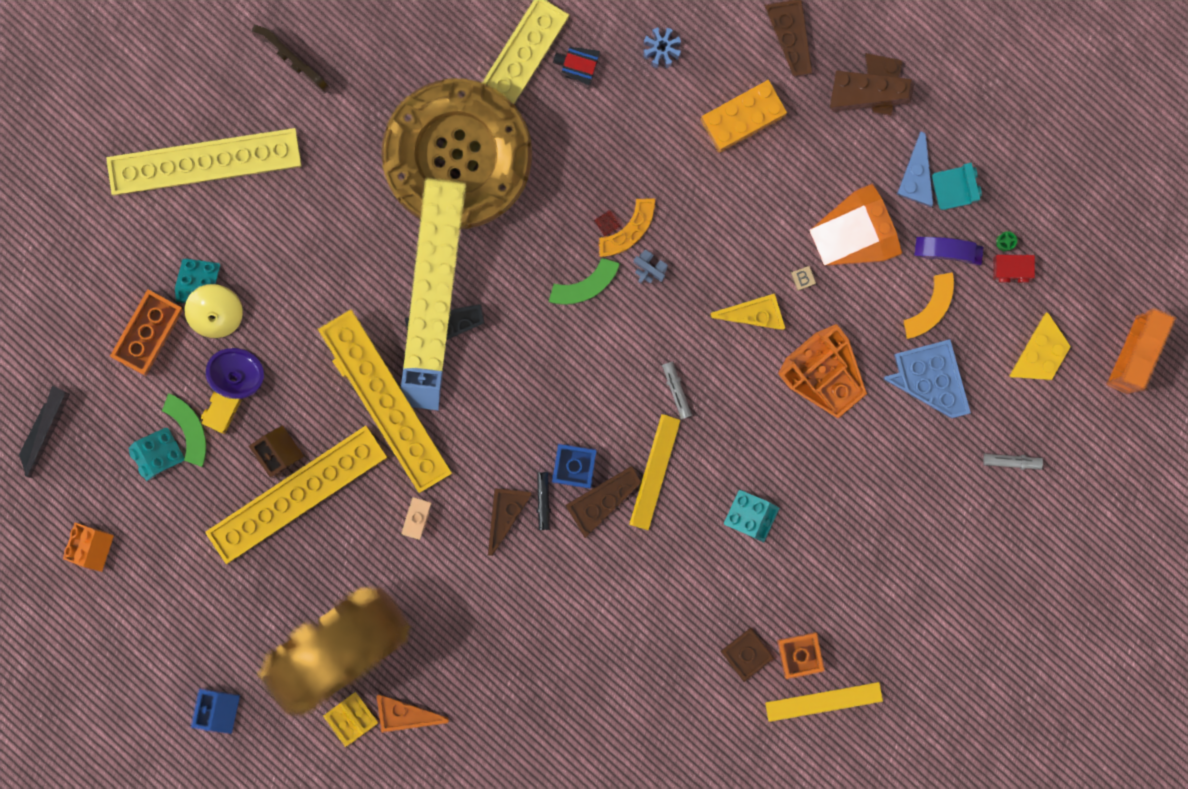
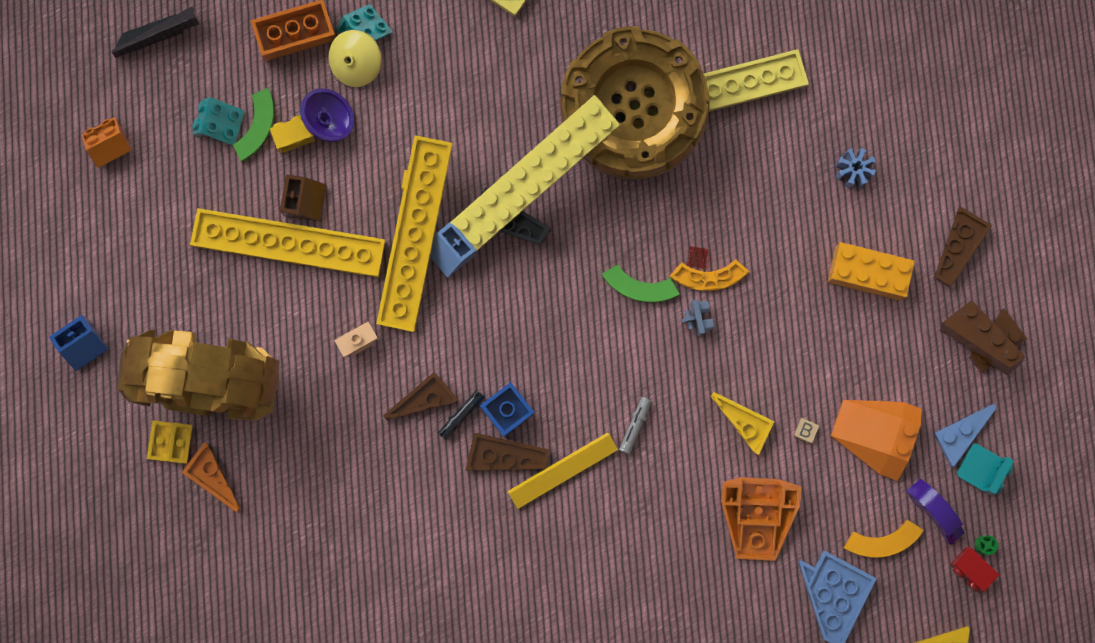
camera: 40 degrees right, 5 degrees down
torso [553,47,600,89] -> none
teal bracket [724,490,780,543] -> none

